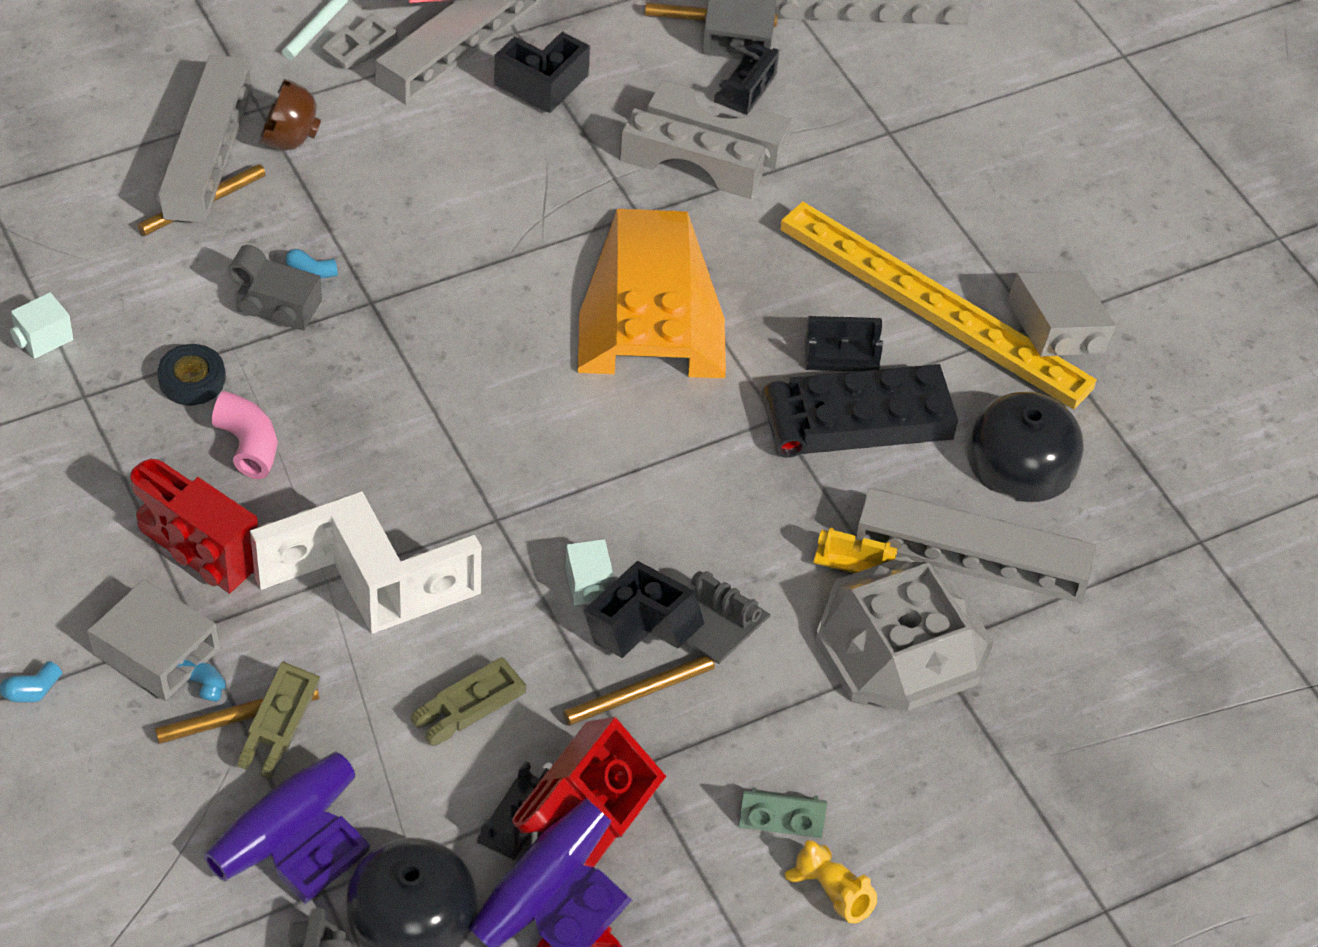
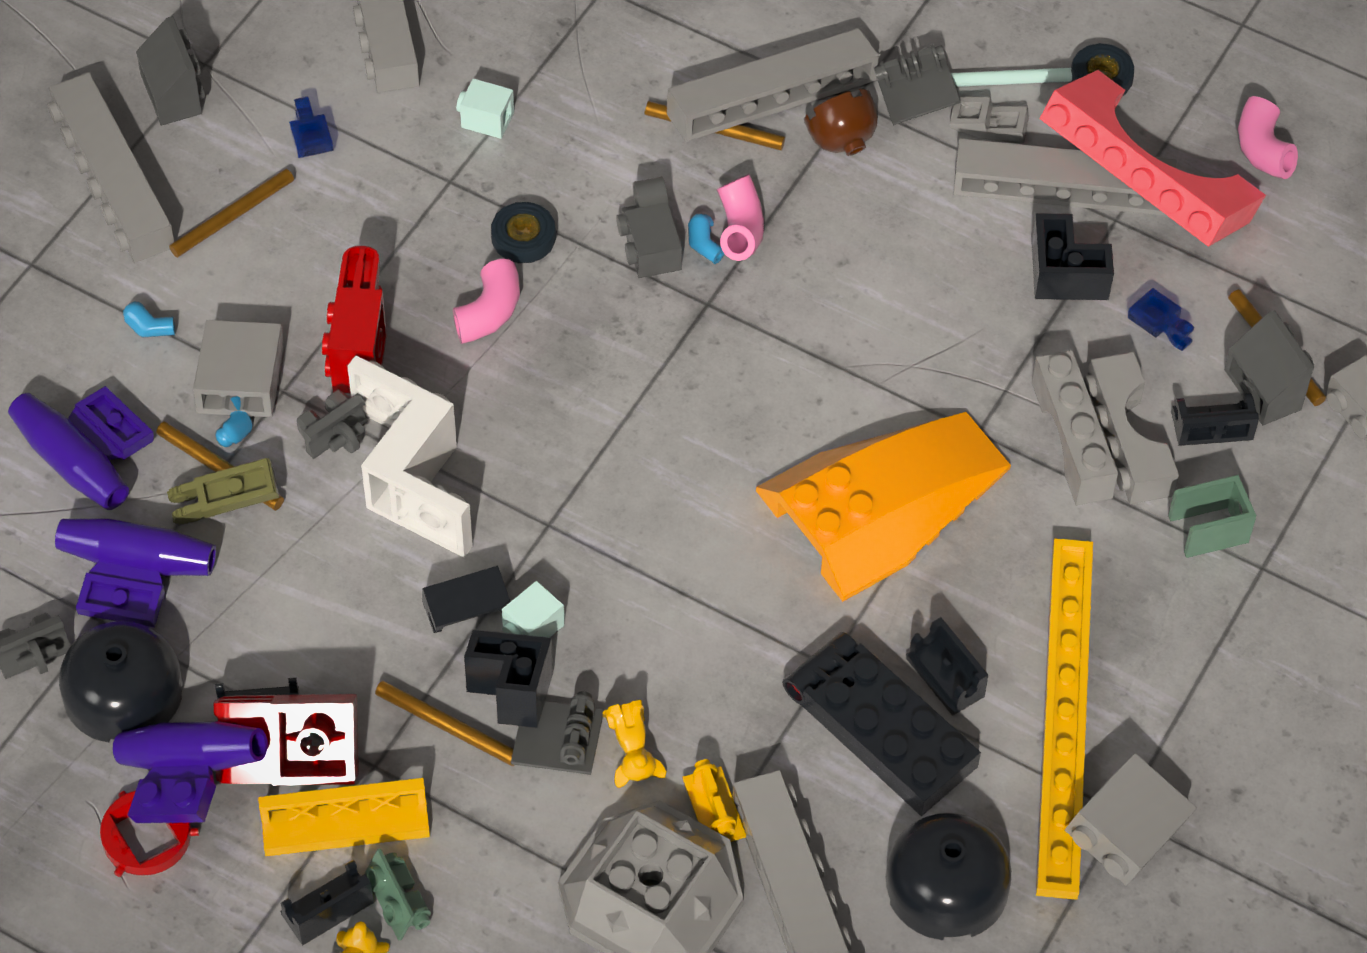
camera: 60 degrees right, 5 degrees up
olive hinge [410,657,526,746] -> none
none -> dark purple plate [8,386,154,510]
none -> yellow fence [258,778,430,856]
none -> black hinge [280,860,374,946]
none -> dark grey hips [297,389,367,459]
none -> black hinge [422,566,511,633]
none -> yellow animal [603,700,666,788]
none -> bright pink cylinder [716,174,764,261]
none -> dark grey hinge [874,44,961,125]
none -> clear blue plate [1128,288,1194,351]
none -> sand green piece [1168,475,1257,558]

